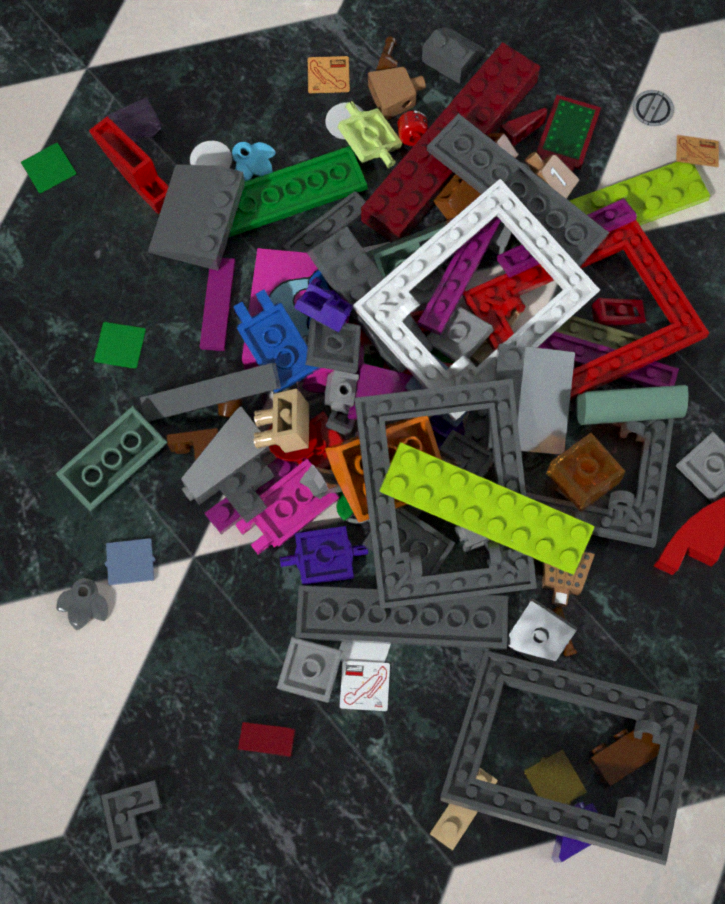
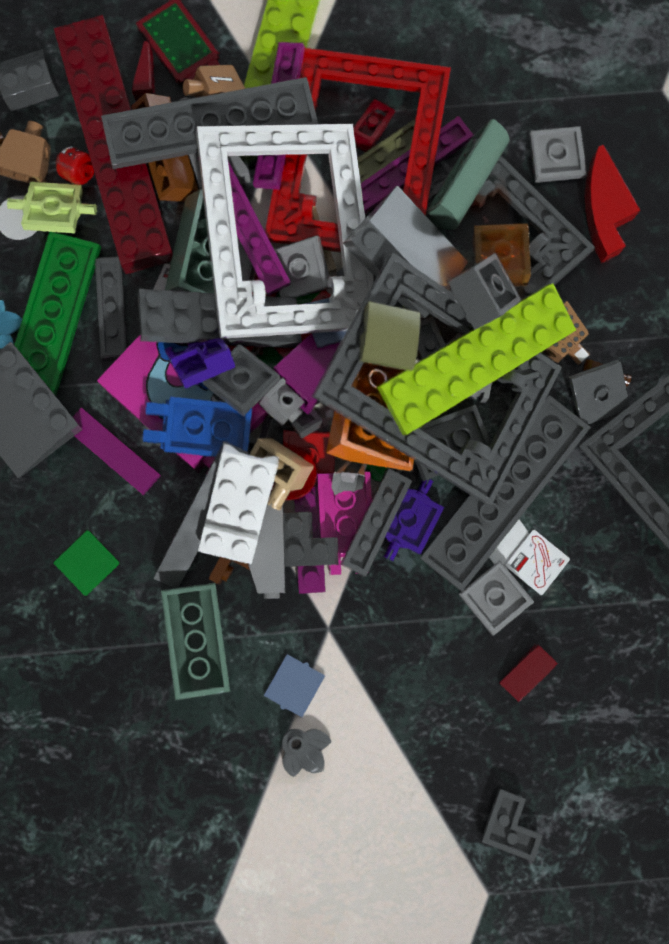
camera: 60 degrees left, 10 degrees up
none -> white piece [198,444,279,564]
none -> dark grey plate [340,468,412,577]
none -> olive slope [360,301,420,371]
none -> dark grey slope [448,253,521,329]

